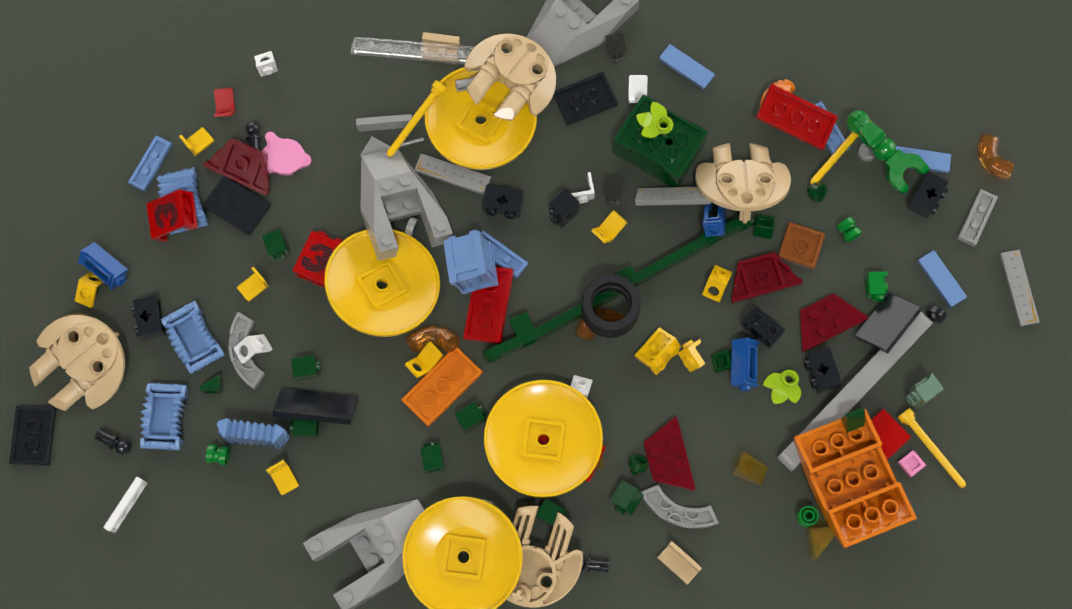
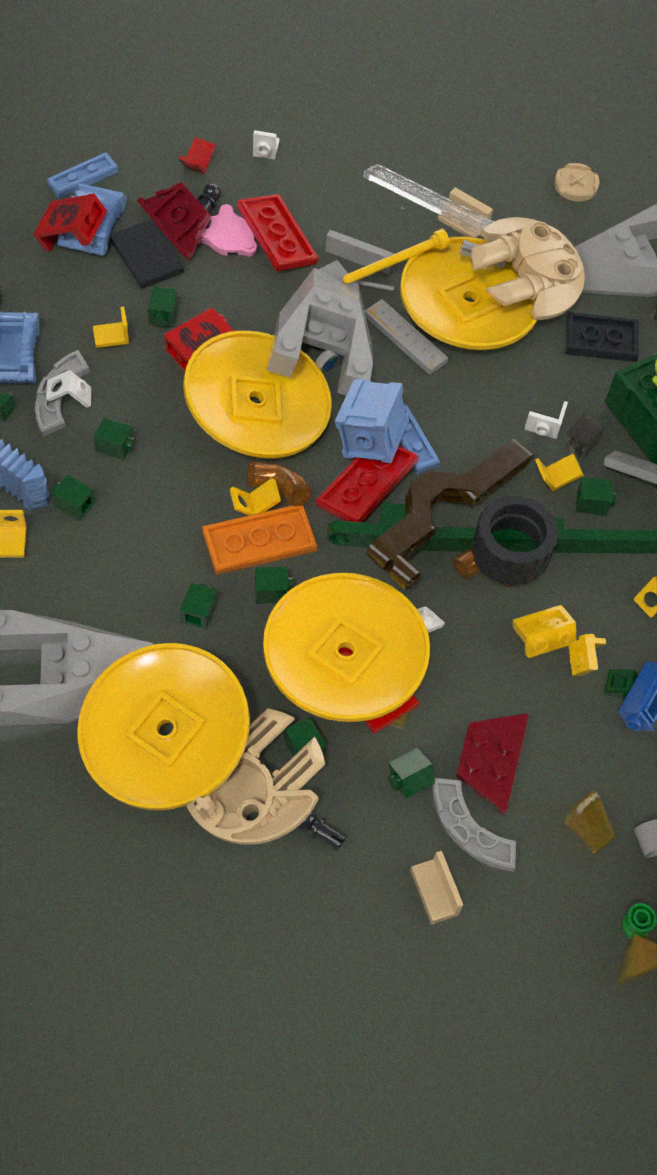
camera: 20 degrees right, 15 degrees down
yellow bracket [179,127,214,157] -> none
black tile [273,388,358,425] -> none
black brick [482,185,524,219] -> none
black brick [549,189,579,228] -> none
dark green tile [628,454,649,475] -> none
none -> red tile [237,194,319,271]
none -> dark brown beam [366,438,534,590]
none -> dark green brick [576,477,616,516]

